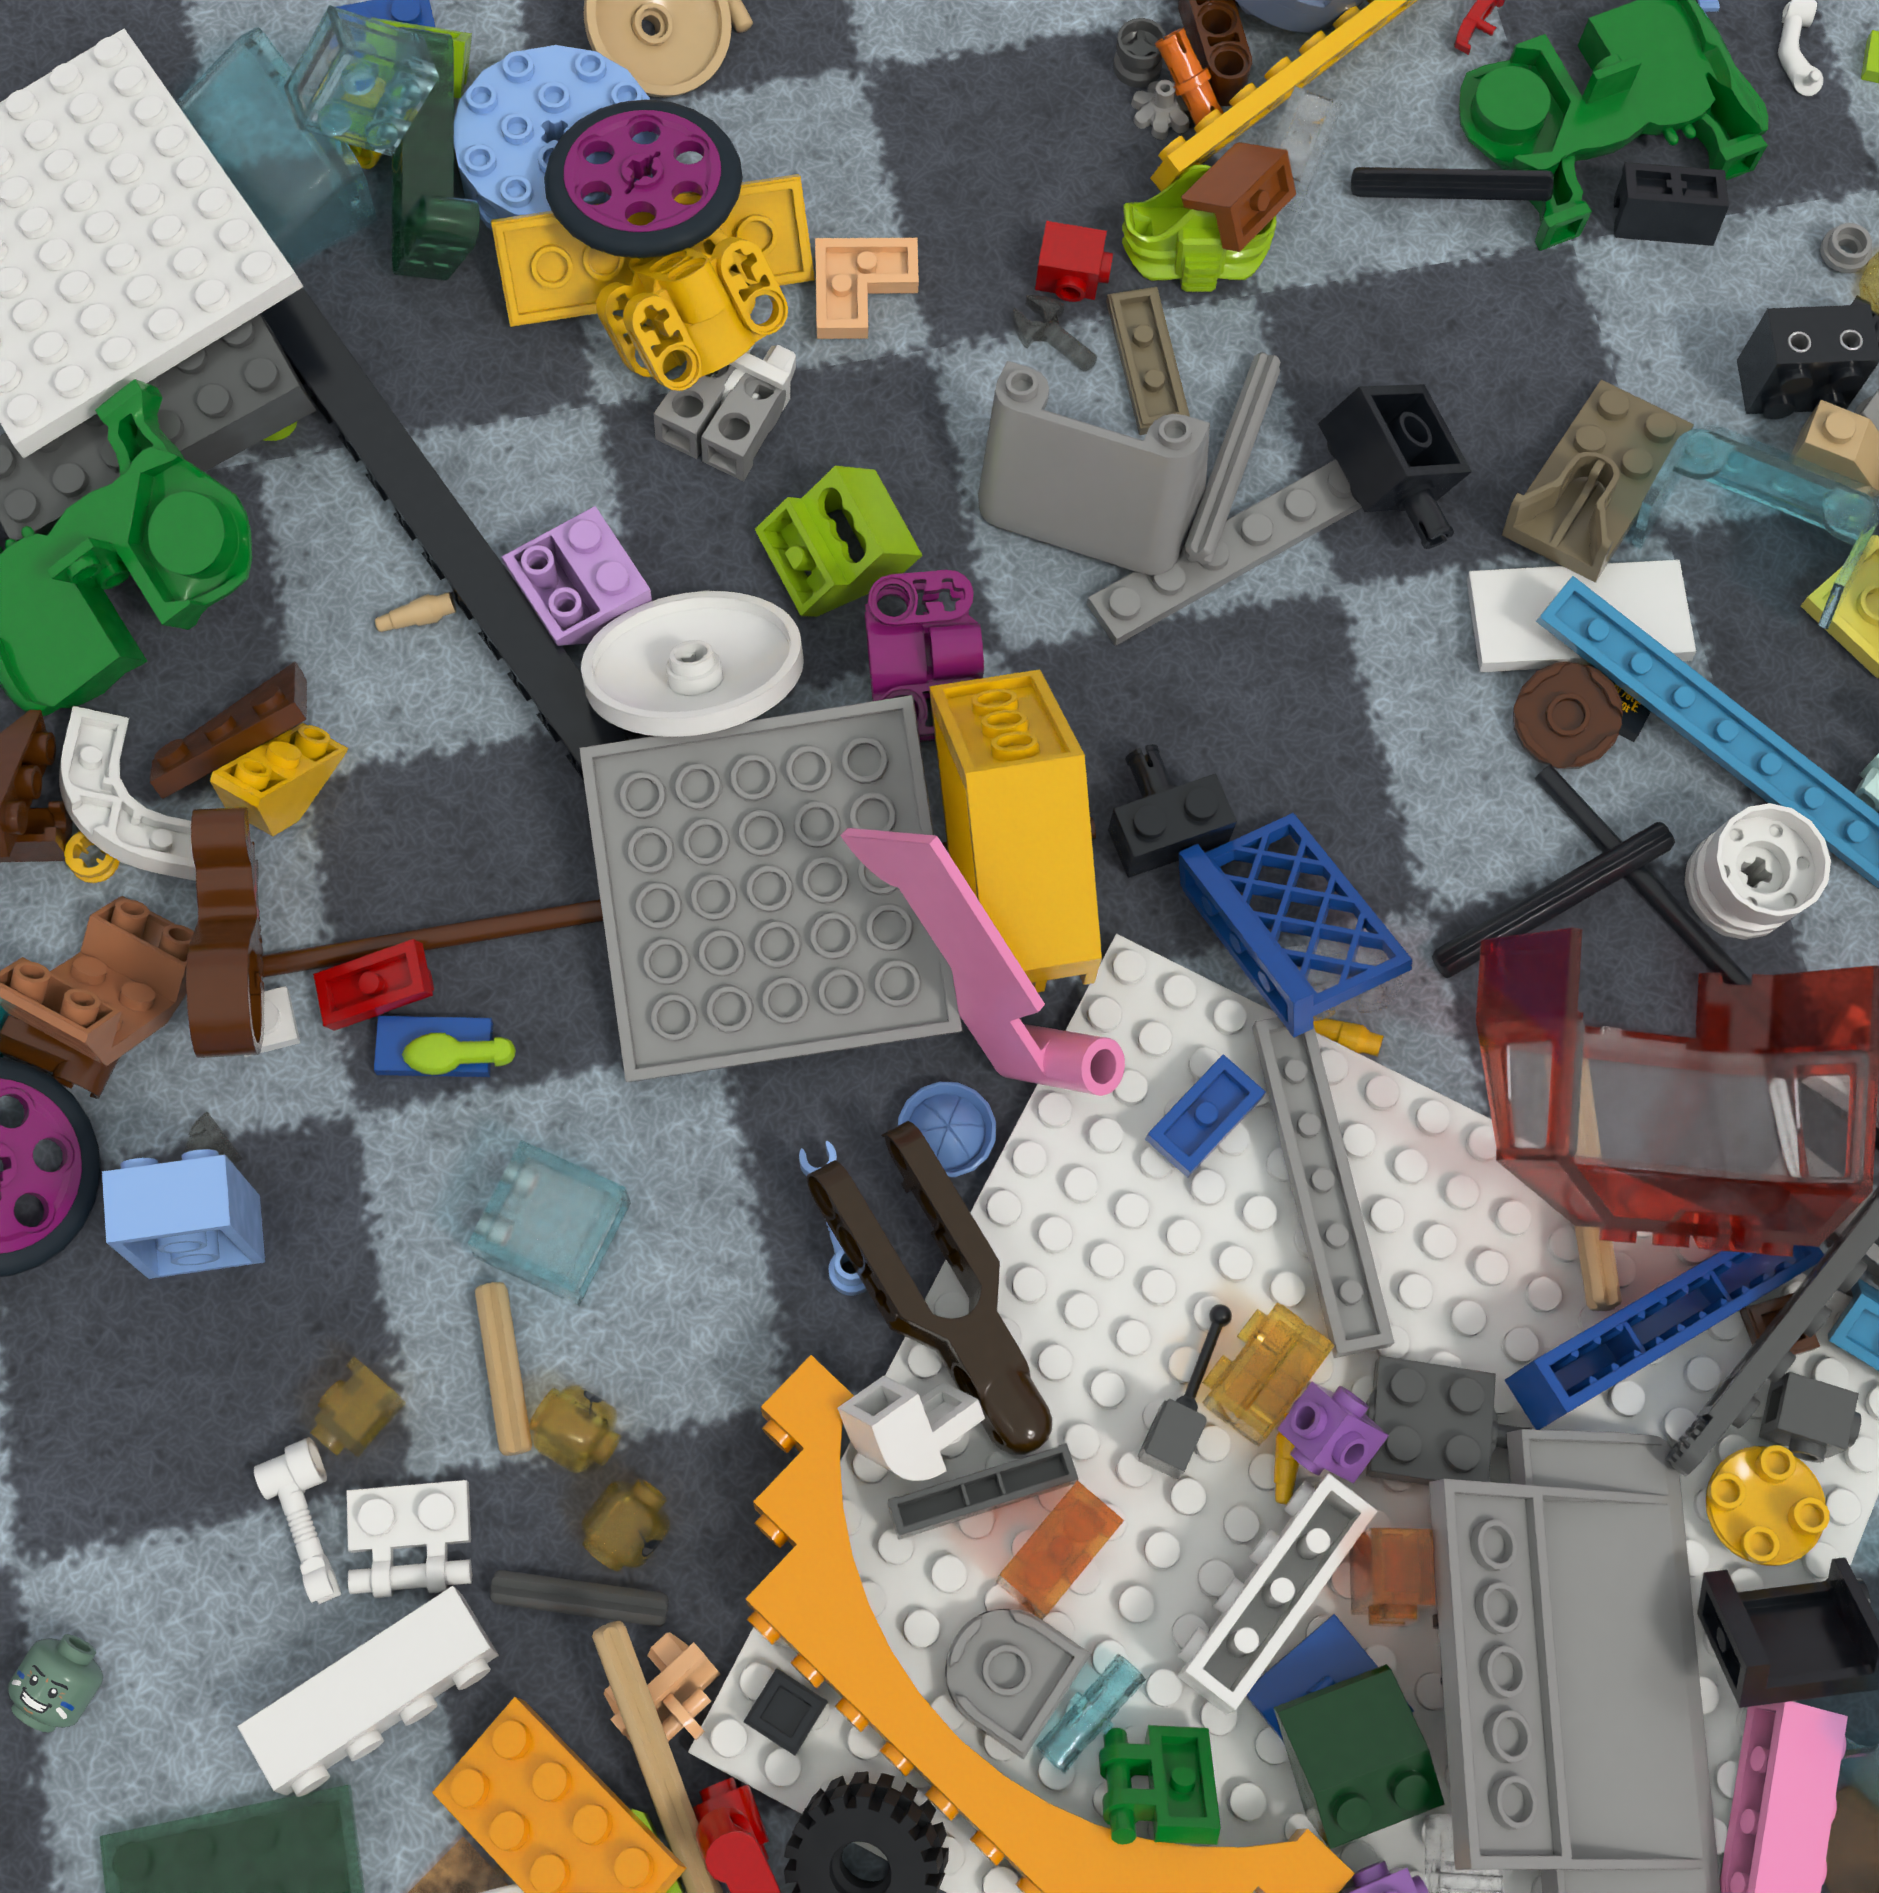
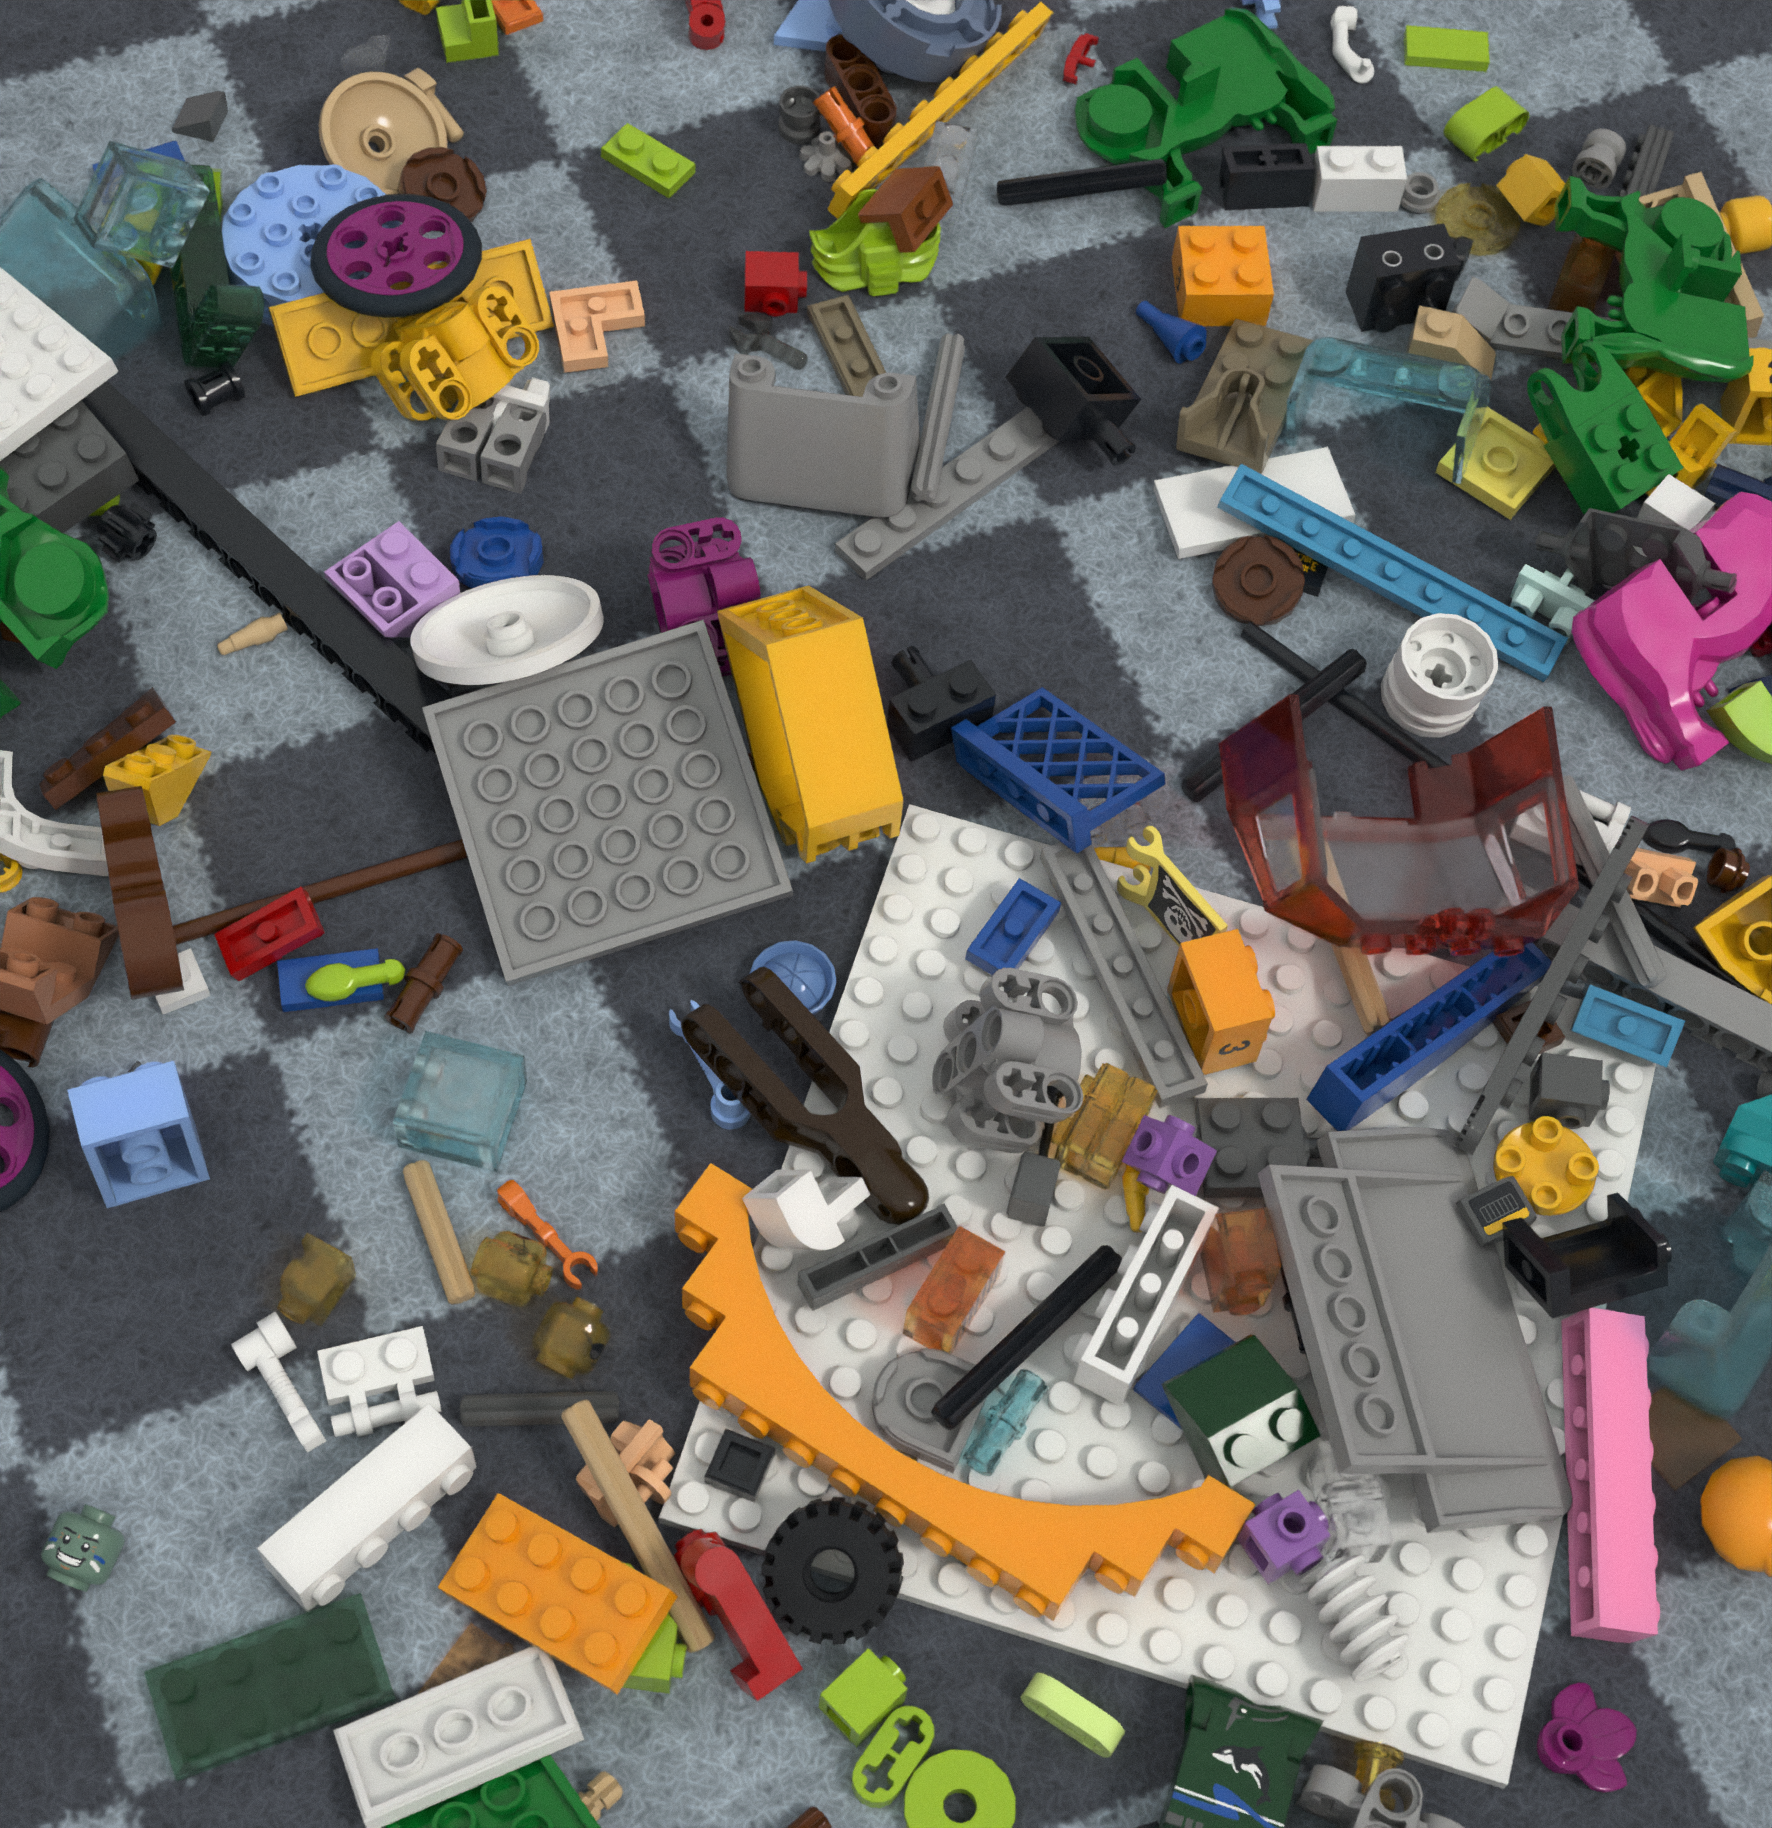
camera: 10 degrees left, 10 degrees down
lime piece [755,466,923,617] -> none
bright pink door [840,828,1125,1096] -> none
green plate [1099,1725,1221,1845] -> none
none -> black gear [97,502,157,563]
none -> black bush [184,361,245,416]
none -> reddish brown pin [384,933,463,1034]
none -> reddish brown tile [398,147,487,222]
none -> blue tile [450,516,544,588]
none -> orange piece [497,1180,598,1290]
none -> lime plate [601,123,695,198]
none -> black axle [931,1245,1122,1430]
none -> light grey piece [932,968,1083,1153]
none -> flag [1117,826,1228,947]
none -> blue cone [1136,301,1207,364]
none -> light orange brick [1167,929,1275,1075]
none -> light orange brick [1172,226,1274,326]
none -> white brick [1311,146,1407,212]
none -> slope [1456,1176,1537,1247]

